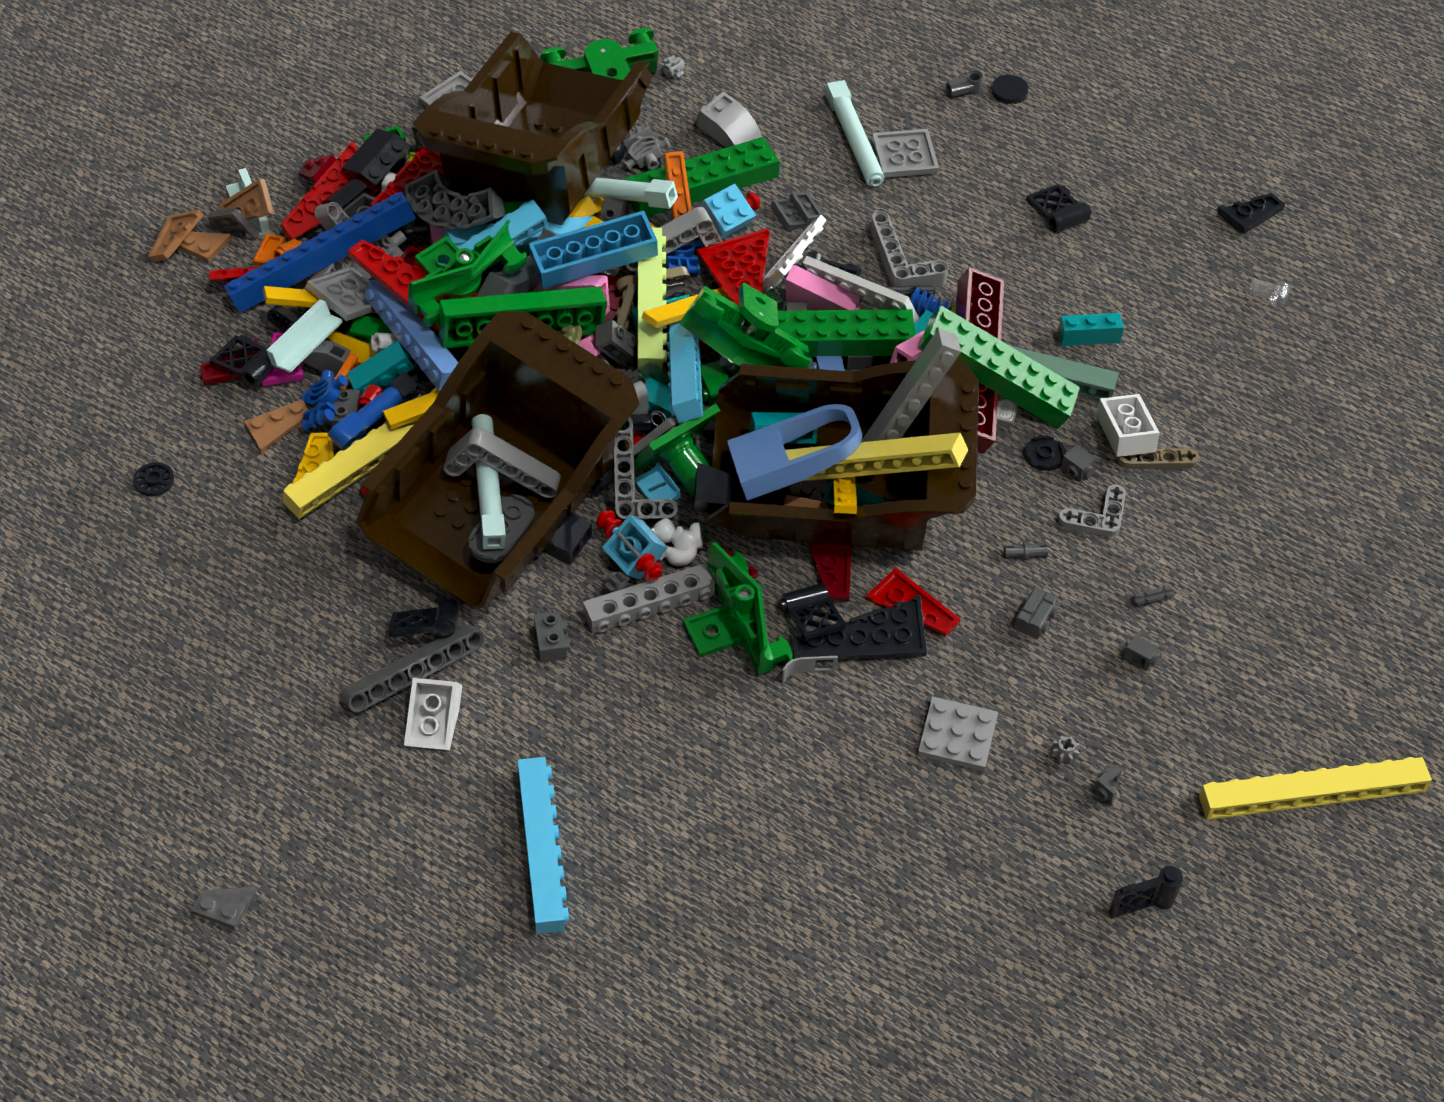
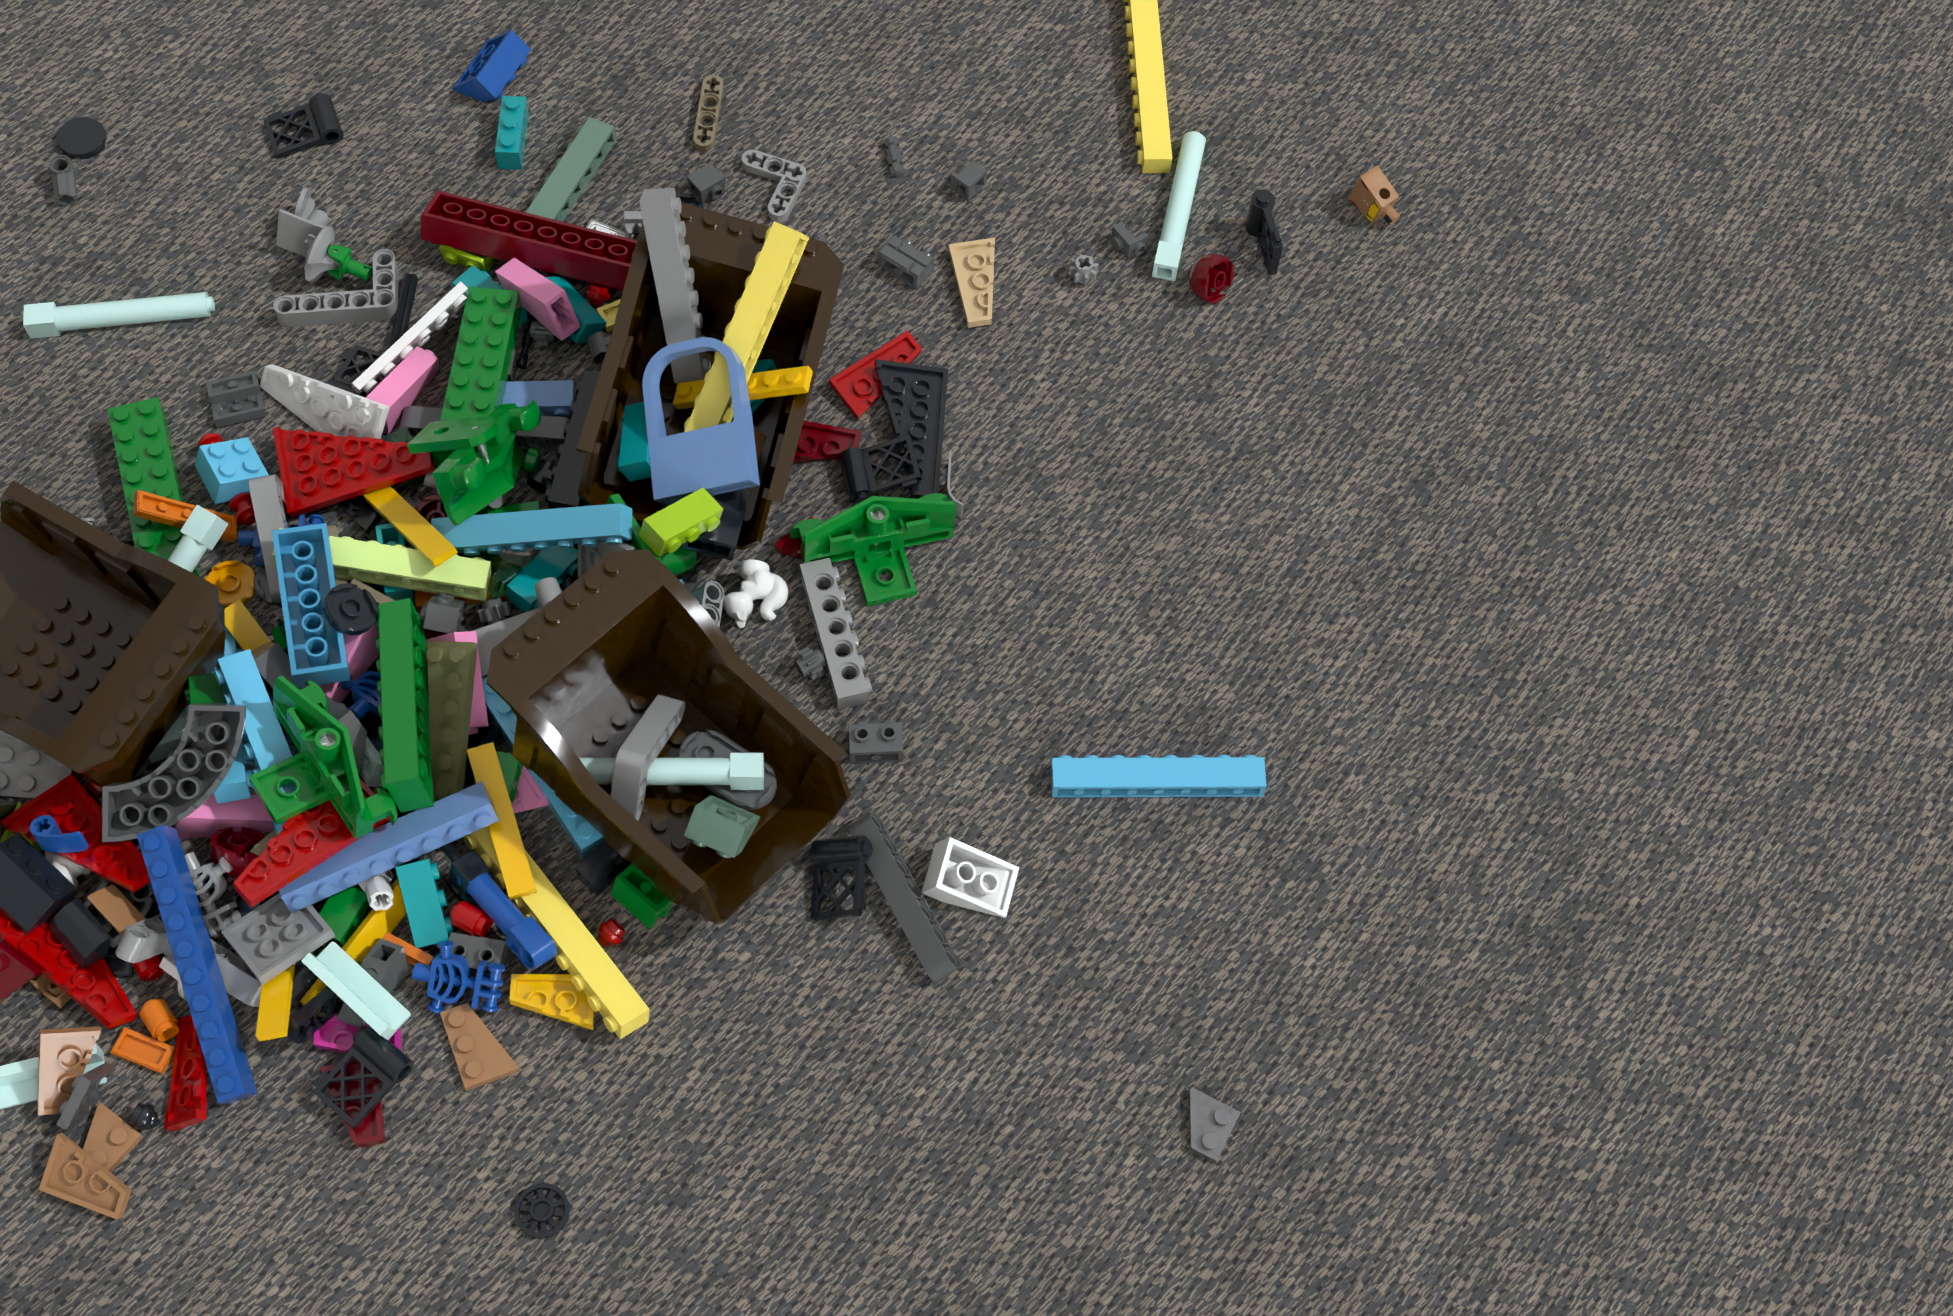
camera: 85 degrees left, 10 degrees up
medium azure brick [596,510,668,581] -> none
light grey piece [697,91,762,148] -> none
light grey plate [872,129,939,178] -> none
blue piece [910,287,952,316] -> none
light grey plate [918,696,998,771] -> none
brick [919,306,1080,429] -> none
white brick [1097,394,1160,457] -> none
none -> blue panel [30,815,89,853]
none -> medium nougat slope [87,884,146,936]
none -> black plate [128,1102,161,1131]
none -> light grey piece [276,186,372,284]
none -> black tile [322,583,378,635]
none -> blue slope [452,30,531,103]
none -> light grey tile [623,211,643,239]
none -> lime brick [639,488,723,557]
none -> sand green slope [684,795,760,858]
none -> tan wing [948,238,995,328]
none -> light aqua brick [1152,131,1206,281]
none -> dark red cylinder [1189,253,1234,304]
none -> medium nougat torso [1348,165,1400,226]

